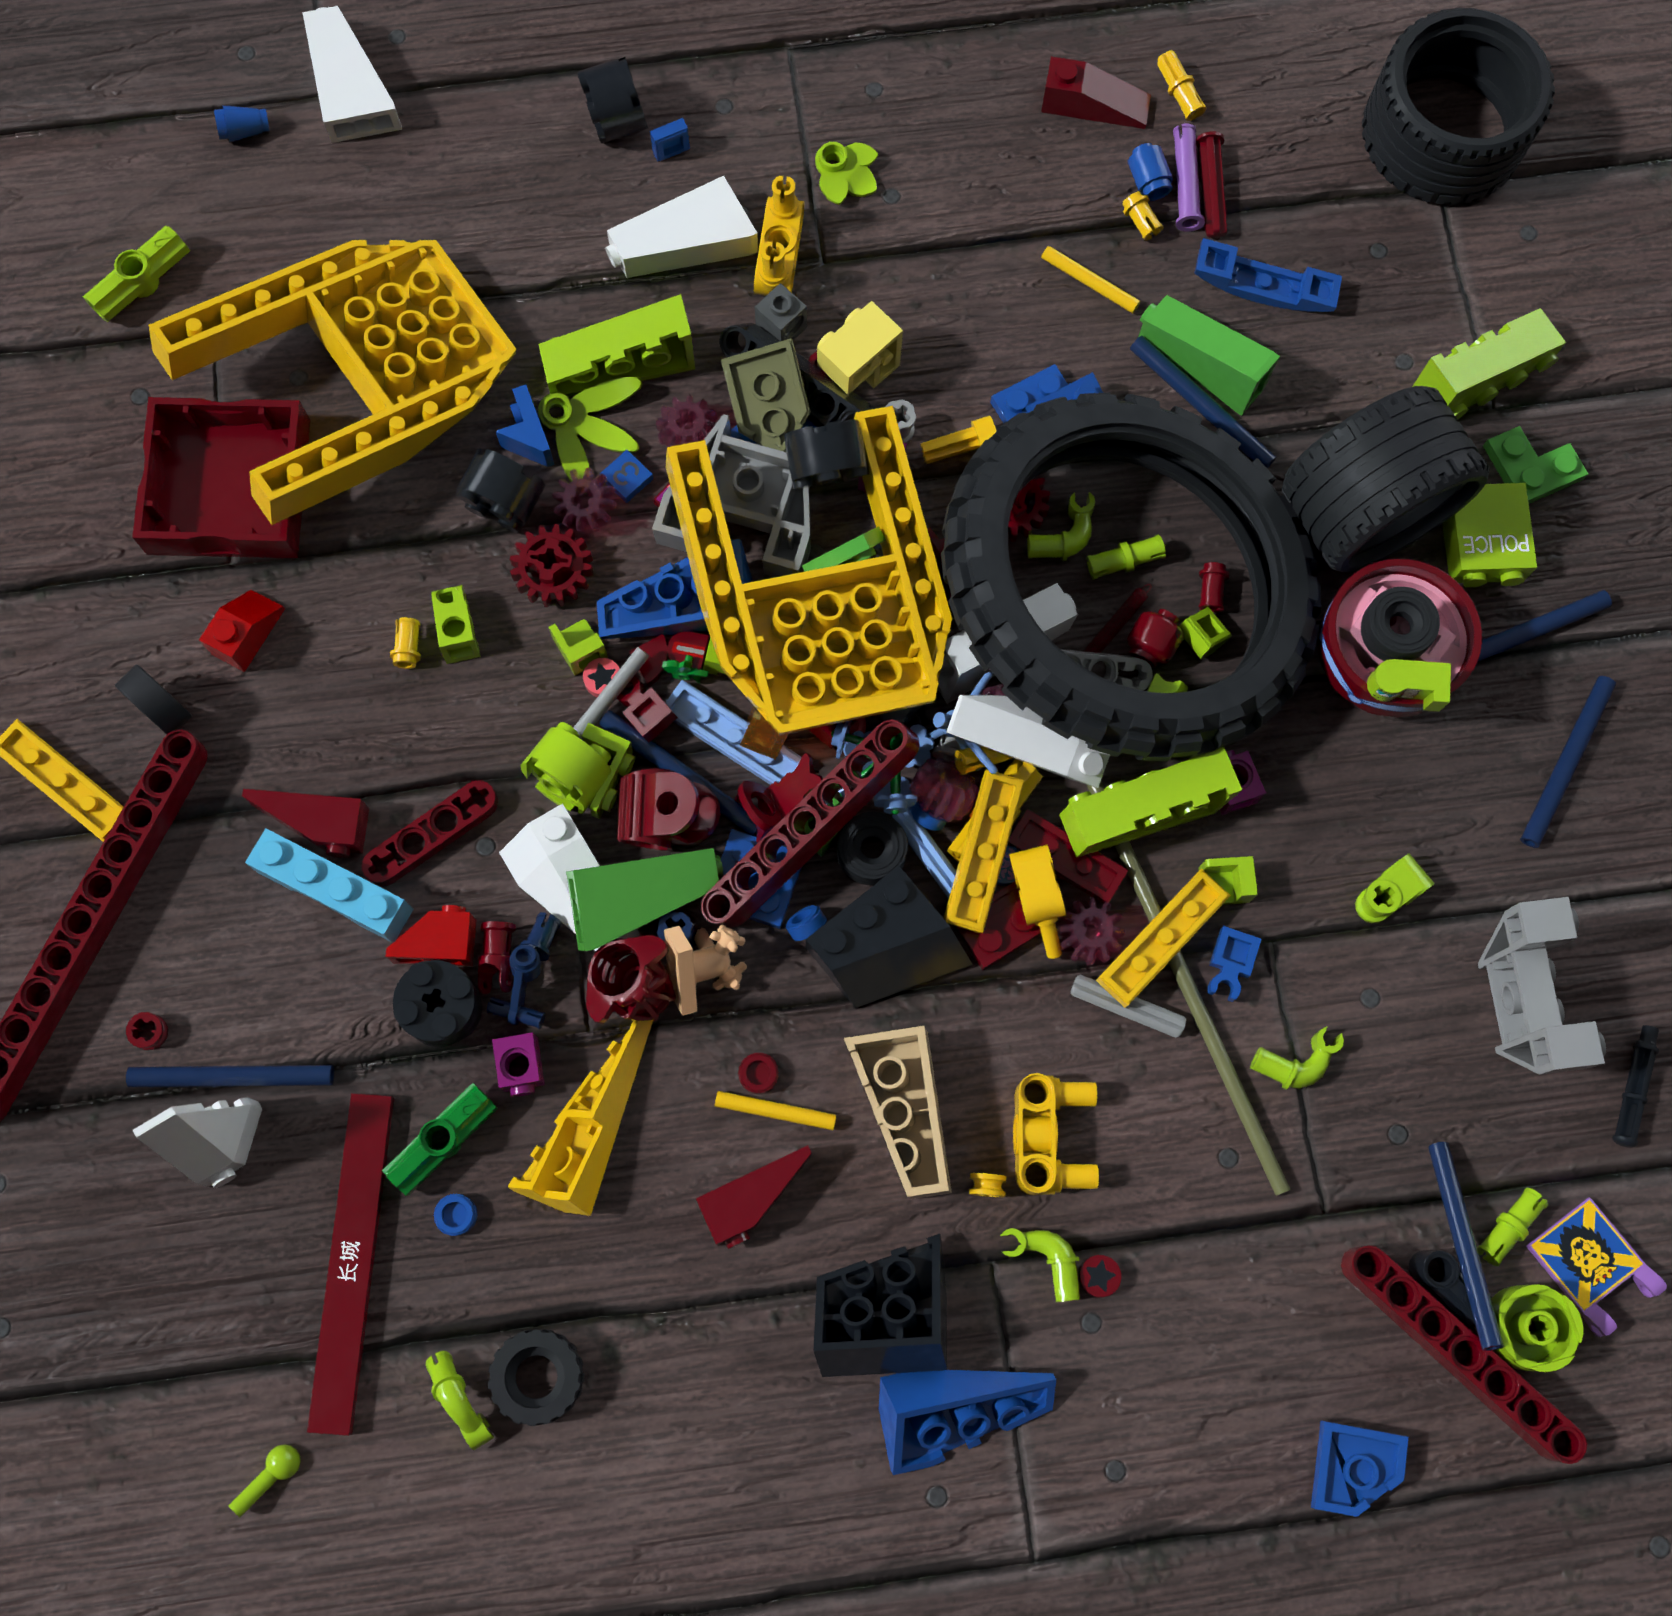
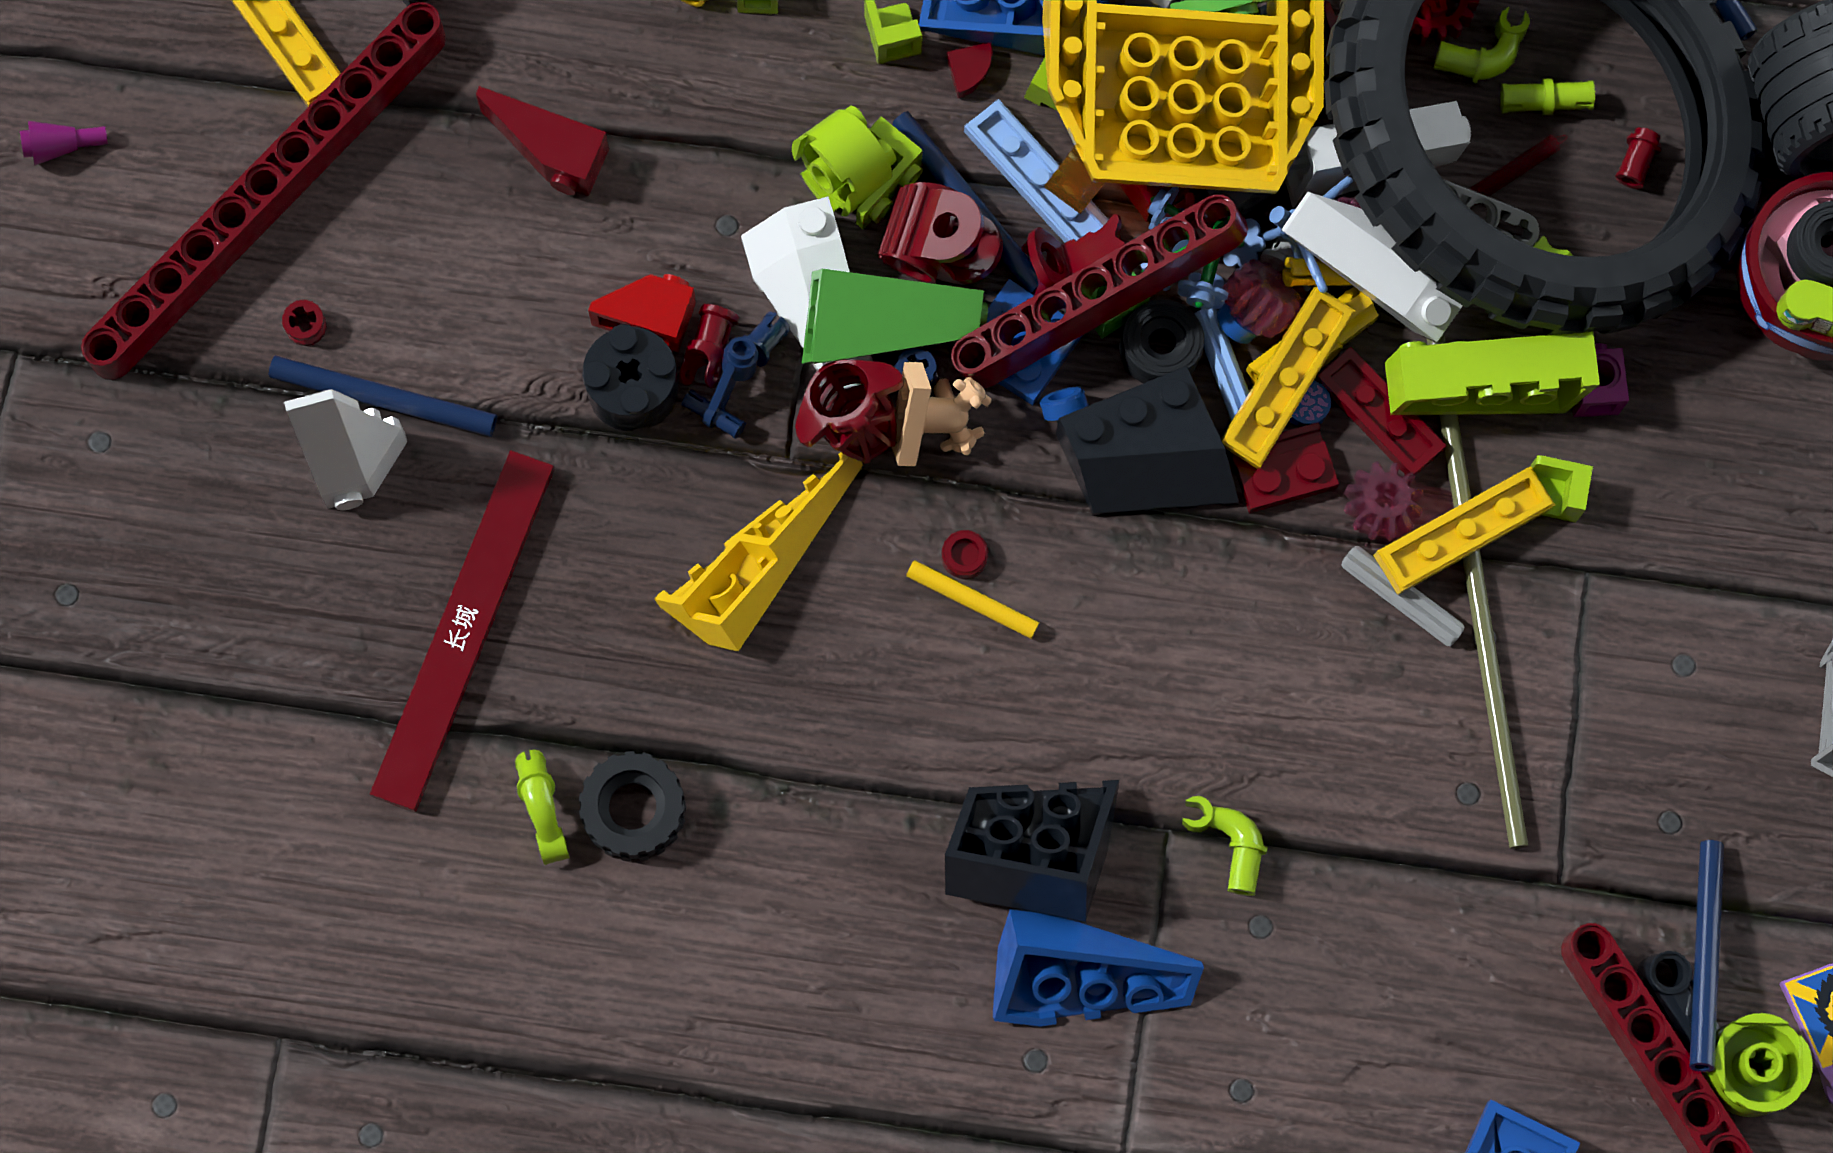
camera: 15 degrees right, 0 degrees up
lime bar [228,1444,300,1518] -> none
medium azure arch [245,828,414,943] -> none
dark red beam [362,780,498,887] -> none
green piece [382,1083,498,1197] -> none
blue tile [434,1194,477,1236] -> none
magenta brick [492,1032,545,1097] -> none
light grey bar [573,647,650,740] -> none
coral tile [583,658,620,697] -> none
dark red plate [616,676,678,743] -> none
green plant [662,655,708,684] -> none
dark red tile [667,631,710,670] -> none
dark red slope [696,1145,812,1249] -> none
tan wedge [844,1026,952,1199] -> none
yellow bush [969,1173,1007,1198] -> none
yellow beam [1009,844,1066,959] -> none
yellow piece [1013,1073,1099,1196] -> none
dark red tile [1078,1255,1121,1297] -> none
dark red head [1127,609,1184,668] -> none
lime brick [1179,607,1232,660] -> none
blue plate [1207,926,1261,1002] -> none
lime piece [1250,1026,1344,1090] -> none
lime piece [1355,853,1435,923] -> none
lime pin [1477,1188,1548,1266] -> none

